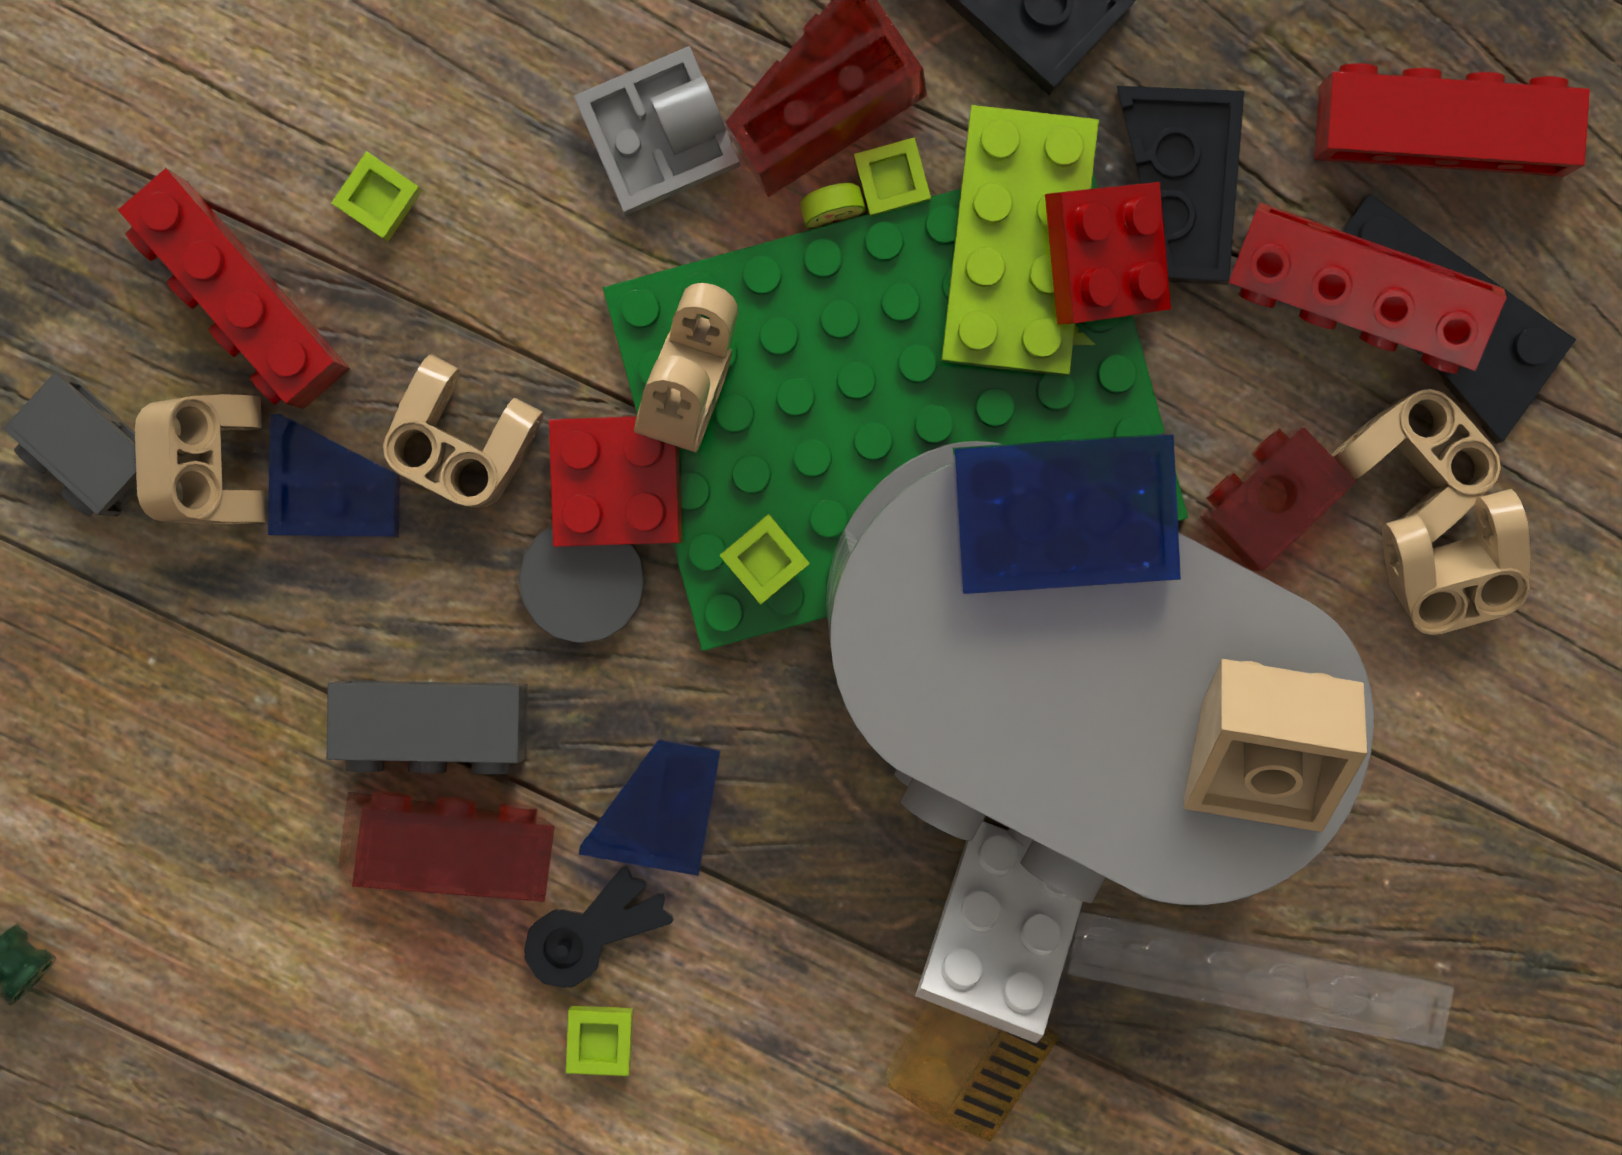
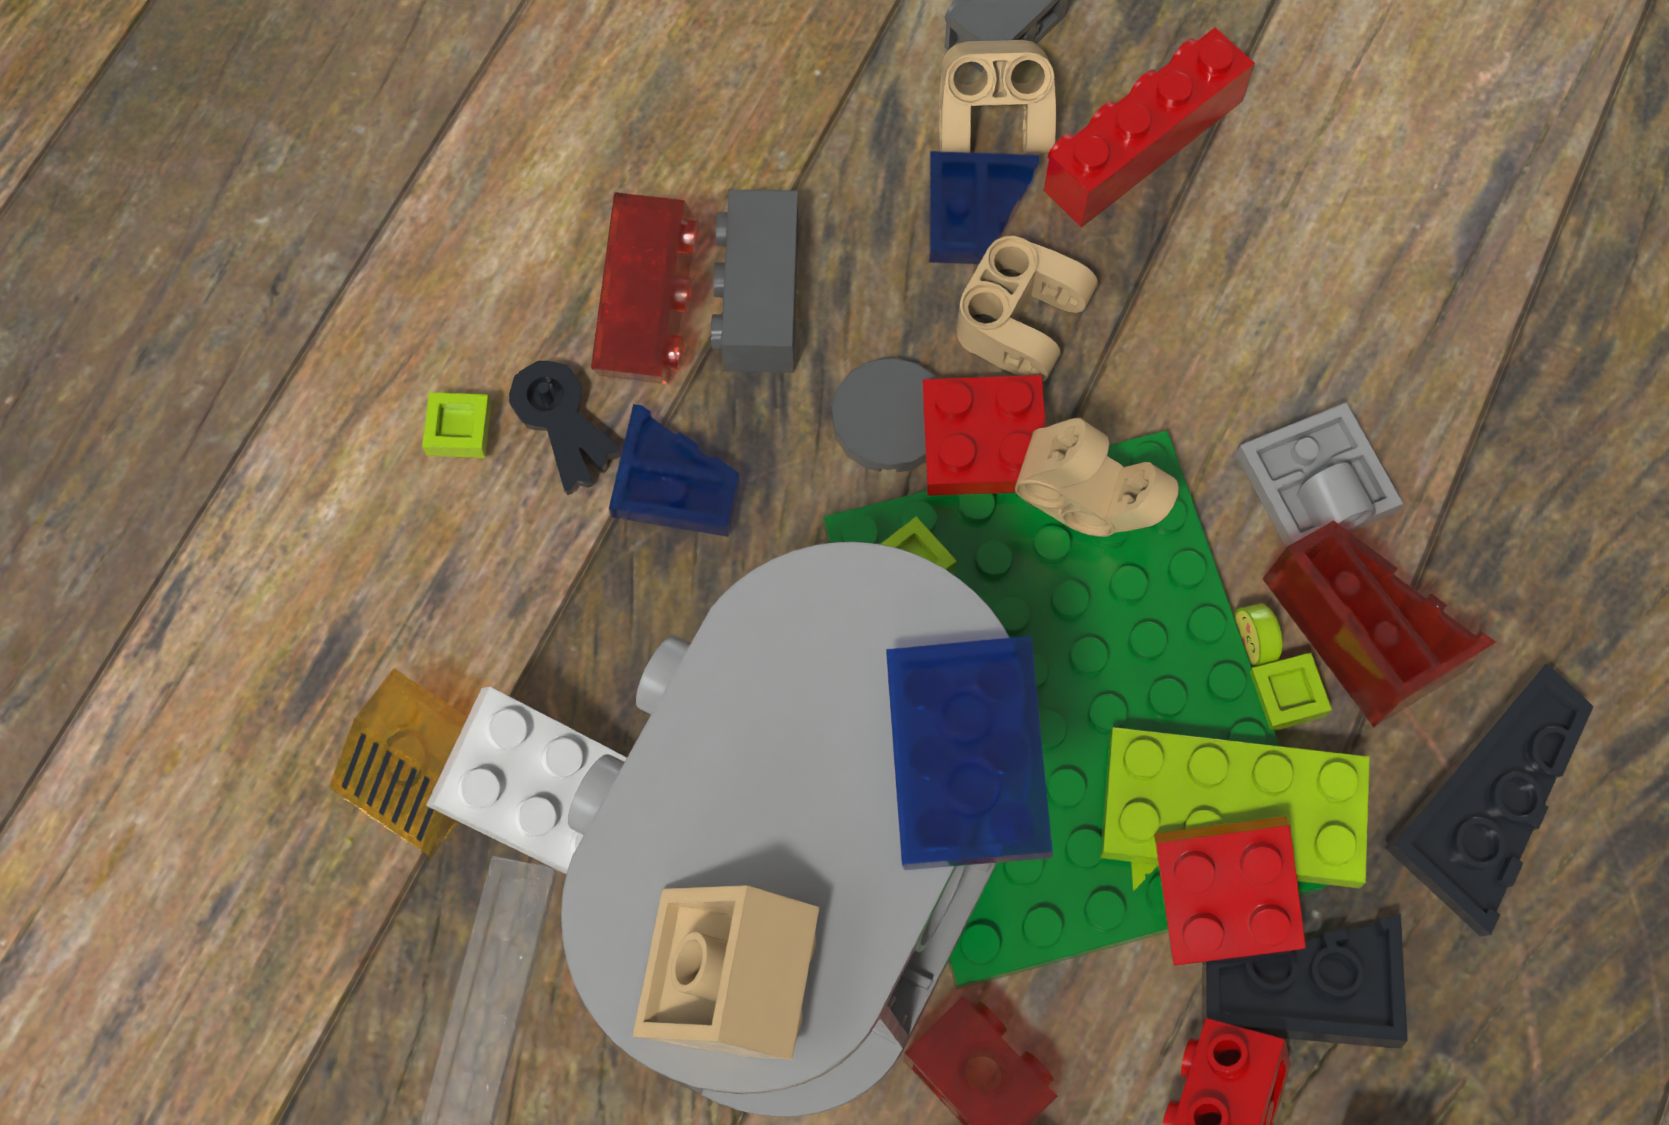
camera: 90 degrees right, 20 degrees down
lime plate [331,151,423,242] -> none

